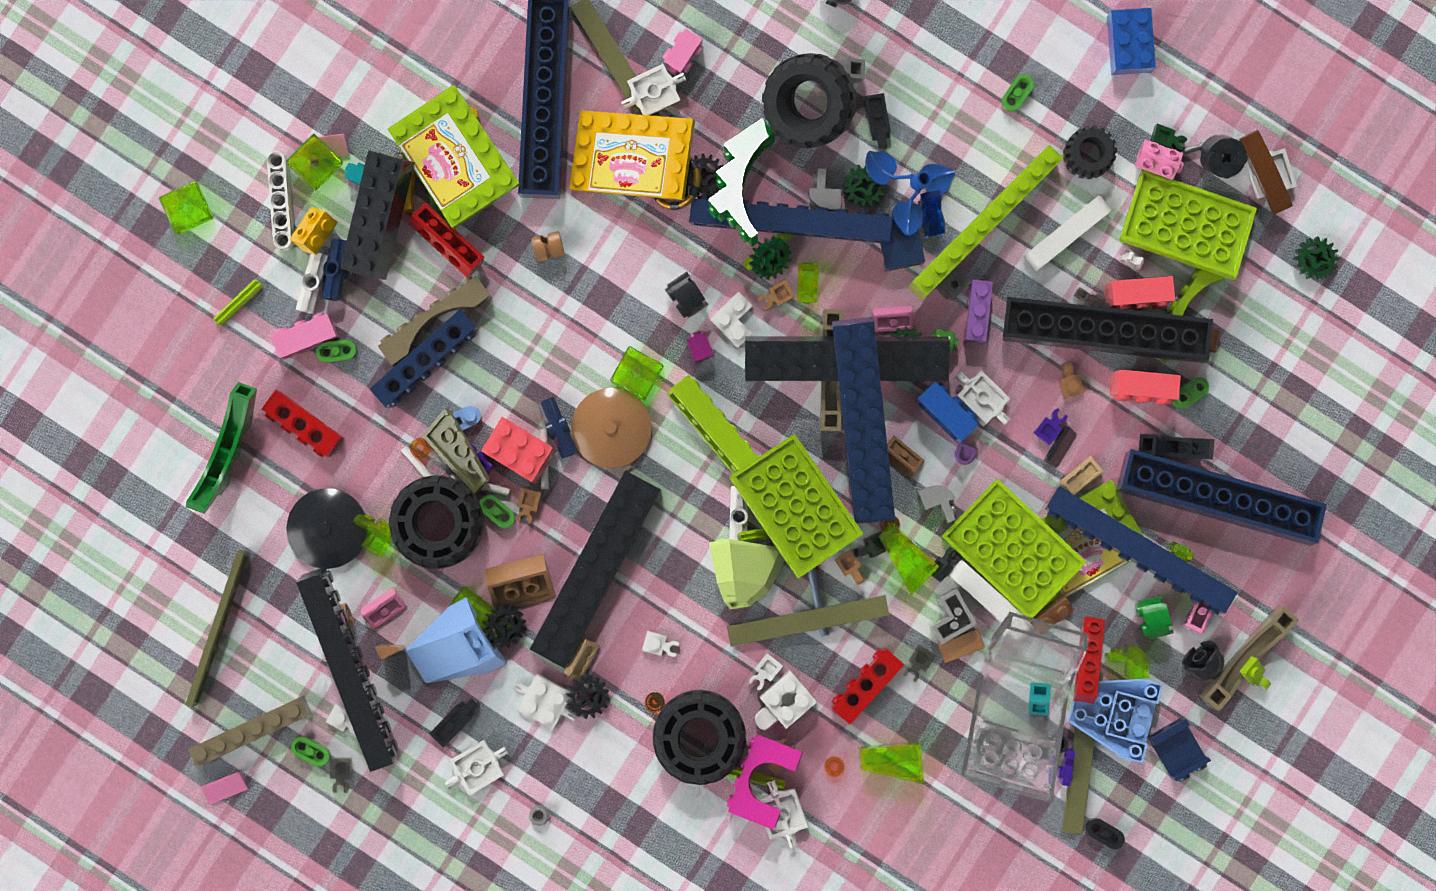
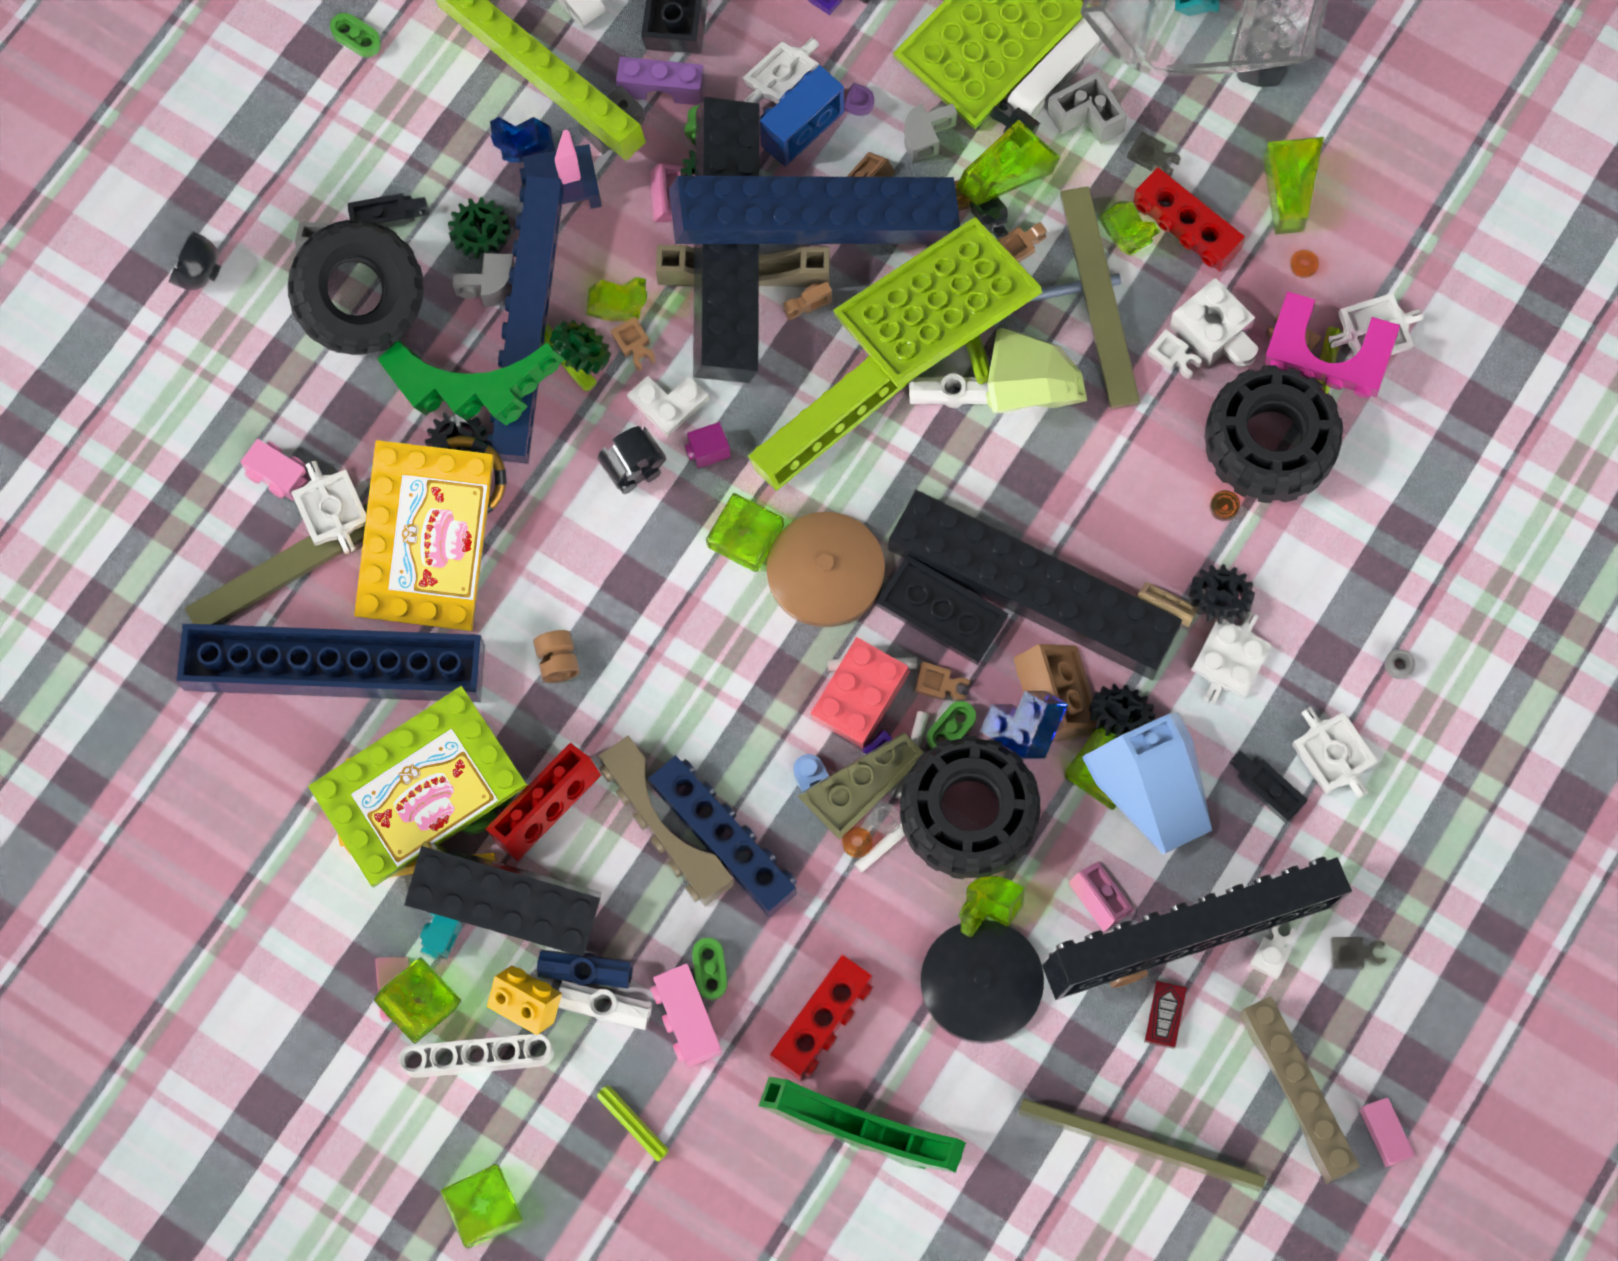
camera: 90 degrees left, 15 degrees down
bright green plate [291,736,331,766] -> none
medium nougat slope [375,644,406,660] -> none
dark blue piece [538,397,578,459] -> none
white plate [642,631,679,657] -> none
blue plant [865,151,956,236] -> none
medium nougat slope [938,628,985,663] -> none
none -> bright pink slope [555,129,581,185]
none -> medium nougat plate [783,282,832,320]
none -> black plate [876,555,1009,666]
none -> clear blue brick [980,691,1068,759]
none -> clear neon green brick [1098,201,1160,256]
none -> tile [1144,981,1187,1049]

